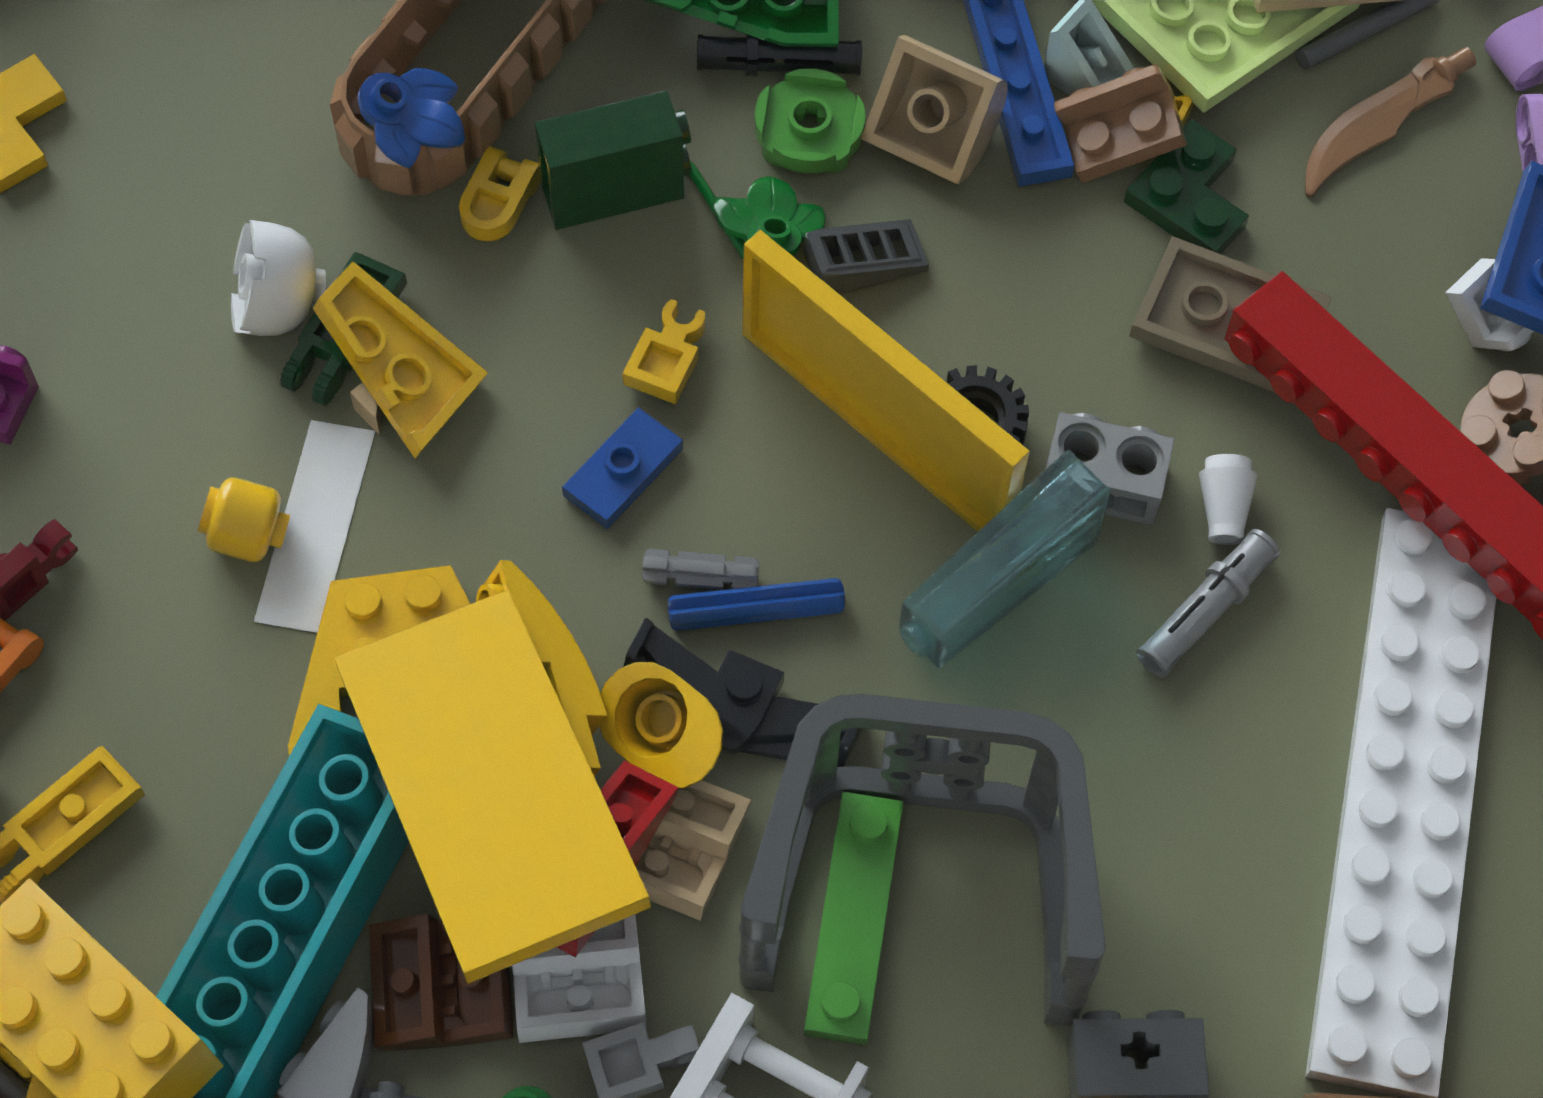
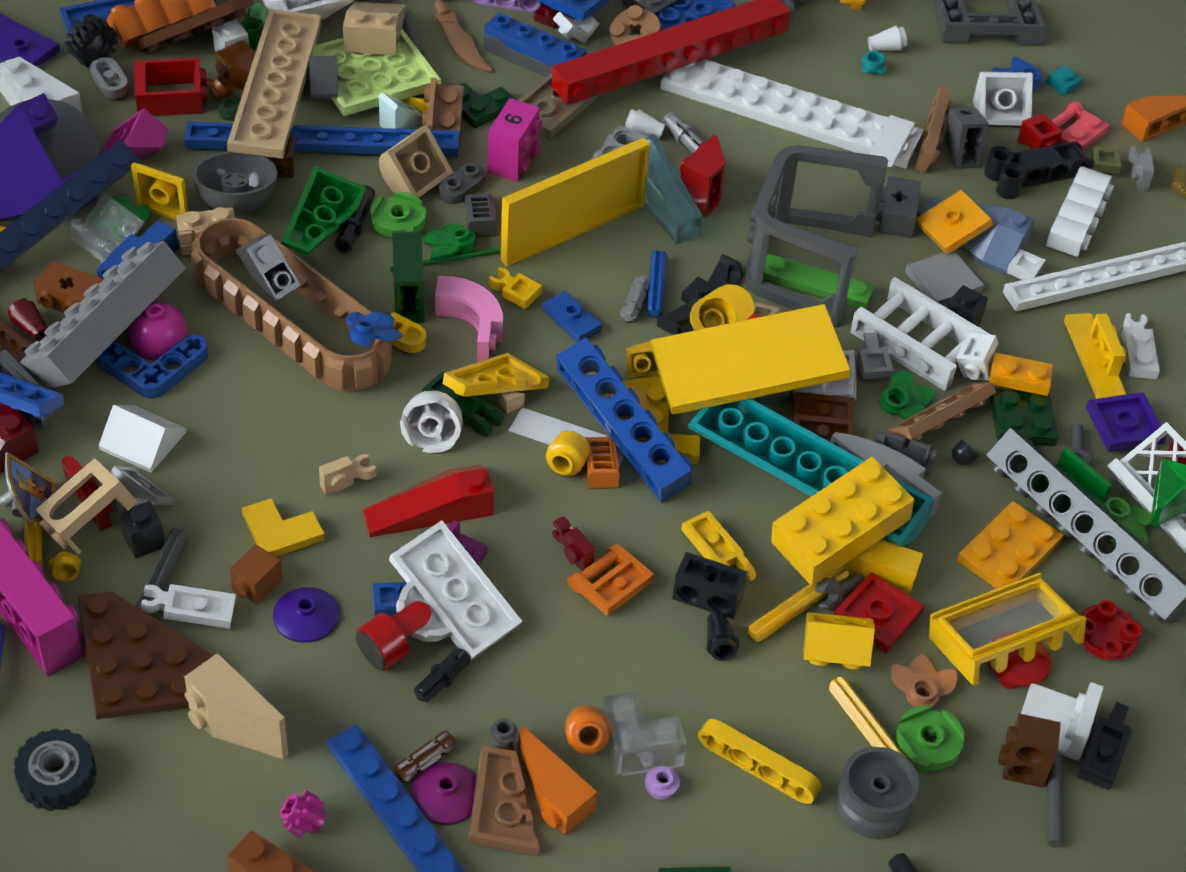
camera: 80 degrees left, 15 degrees down
none -> tan plate [319,454,376,495]
none -> red wedge [363,464,494,537]
none -> bright pink arch [435,275,503,362]
none -> dark grey plate [439,163,485,204]
none -> blue piece [484,12,587,77]
none -> dark pink brick [487,98,542,182]
none -> blue brick [556,337,693,503]
none -> orange slope [584,437,620,488]
none -> red slope [677,135,725,218]
none -> white sticker [869,115,915,167]

